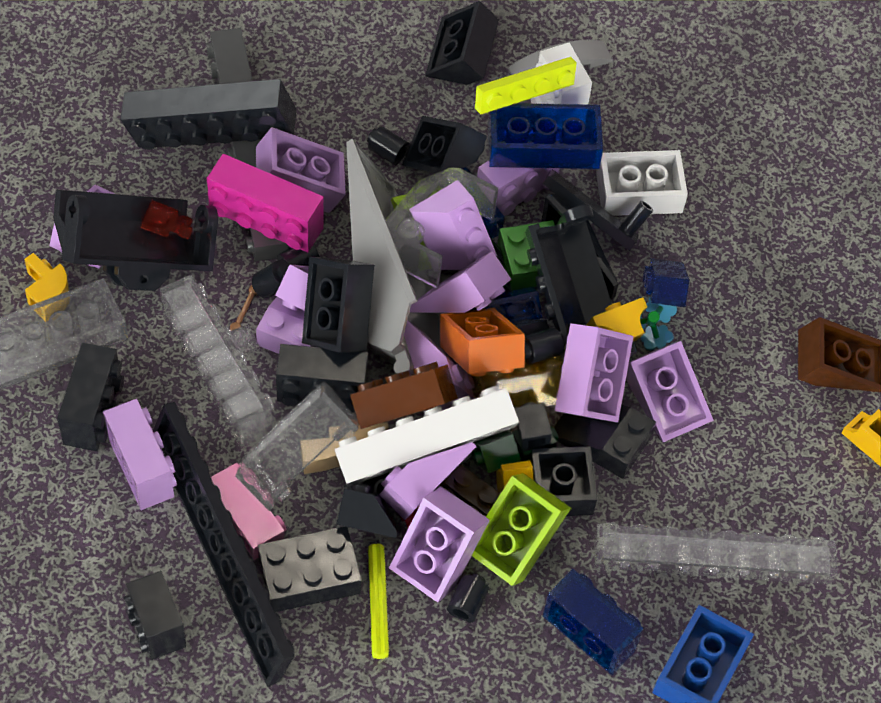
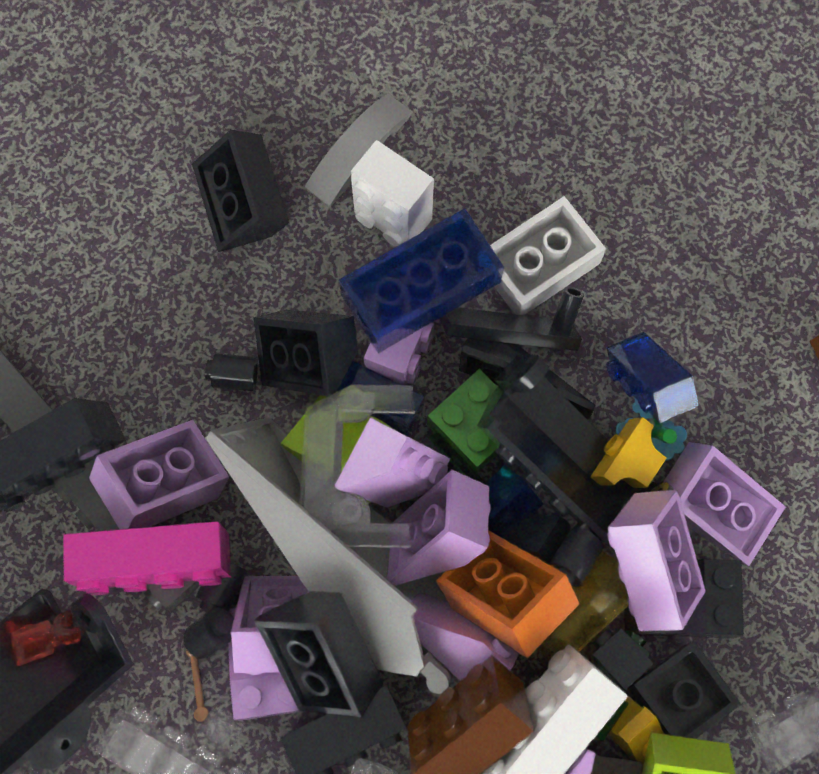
camera: 25 degrees left, 15 degrees up
neon yellow plate [475,57,577,114] -> none

